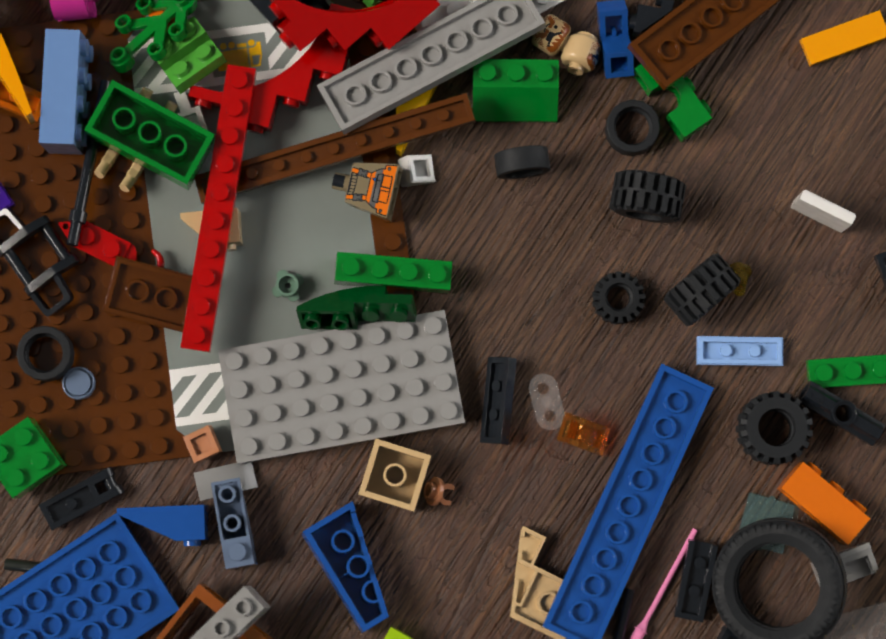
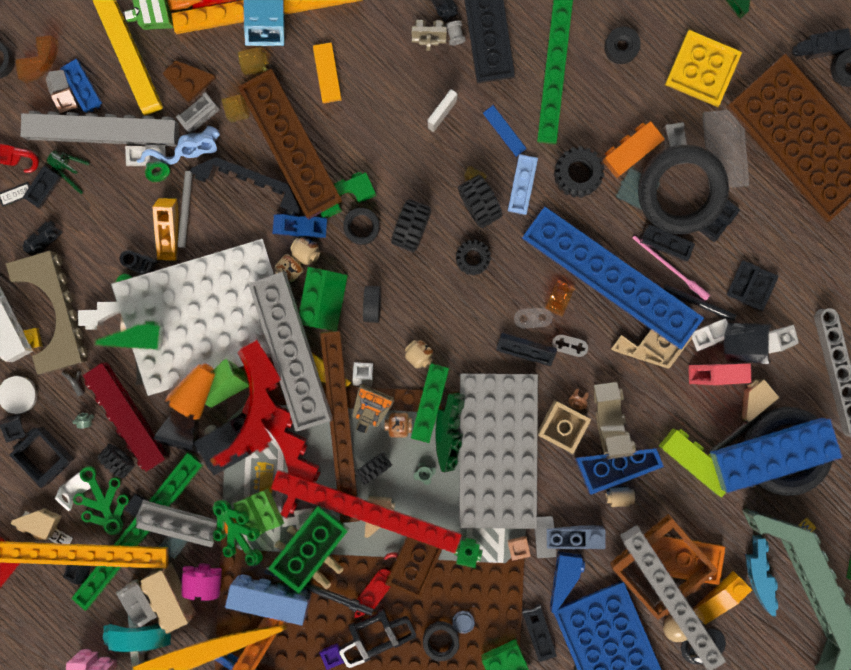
camera: 80 degrees left, 5 degrees up
black piece [798,381,885,446] -> none
none -> black tyre [356,452,393,485]
none -> head [385,413,412,438]
none -> tan head [405,340,433,368]
none -> green brick [454,538,483,568]
none -> blue sticker [483,105,527,157]
none -> light grey beam [552,335,588,357]
none -> dark tan brick [594,382,636,459]
none -> tan brick [606,487,635,507]

